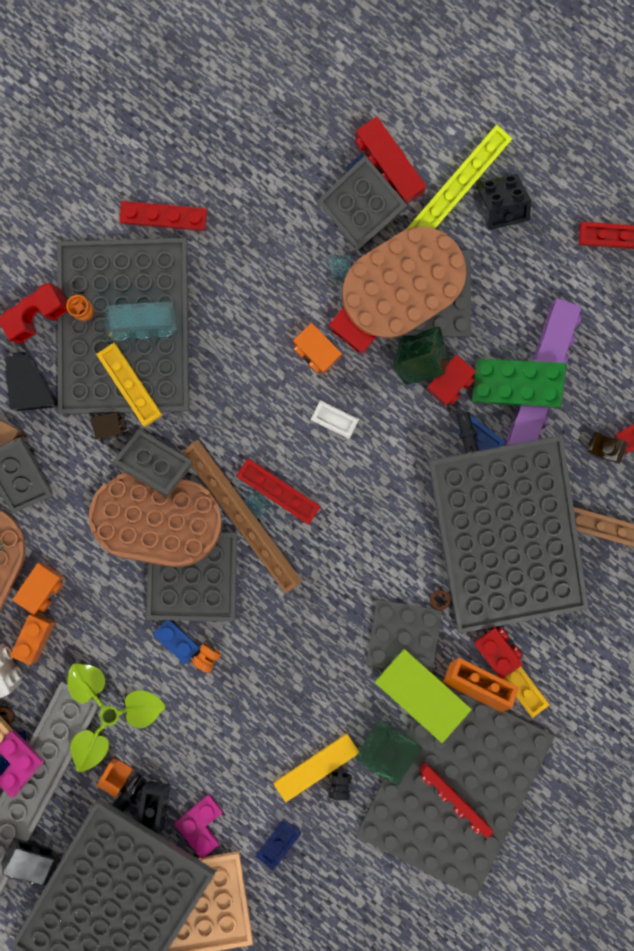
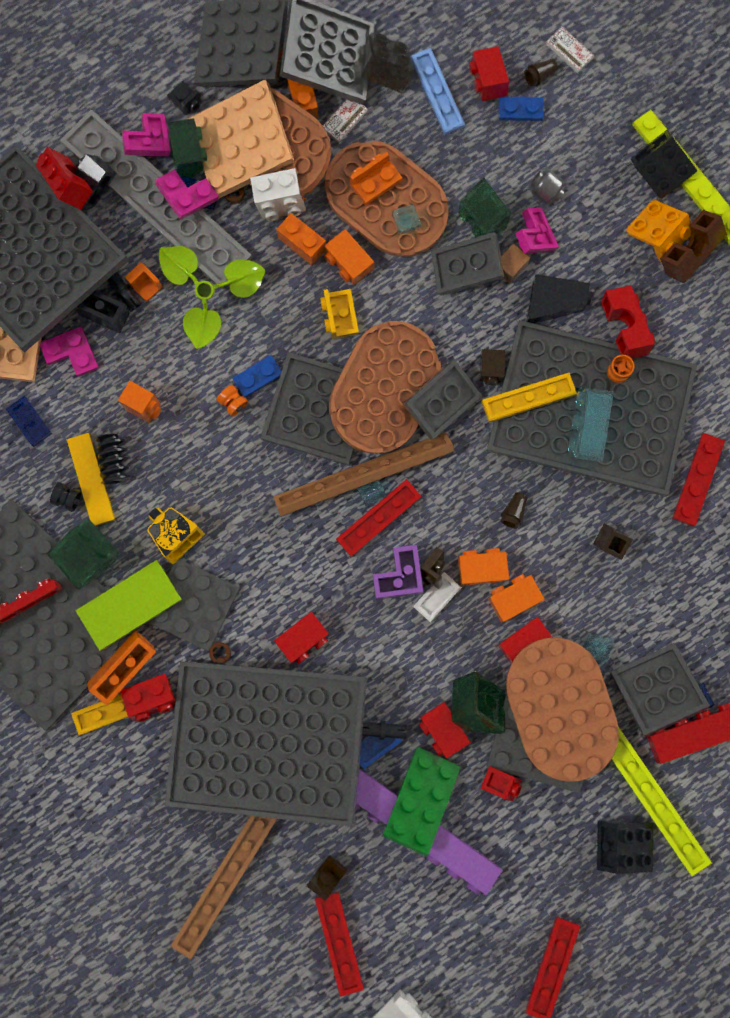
camera: 105 degrees right, 5 degrees down
none -> red arch [36,147,93,210]
none -> black piece [96,434,130,485]
none -> orange brick [118,381,161,423]
none -> torso [147,507,205,565]
none -> red brick [274,611,329,664]
none -> yellow bracket [320,289,359,339]
none -> medium lavender brick [373,545,423,600]
none -> dark brown bracket [420,547,445,589]
none -> orange brick [458,548,509,586]
none -> red bracket [481,766,522,802]
none -> dark brown cone [501,492,528,529]
none -> dark brown brick [593,523,633,560]

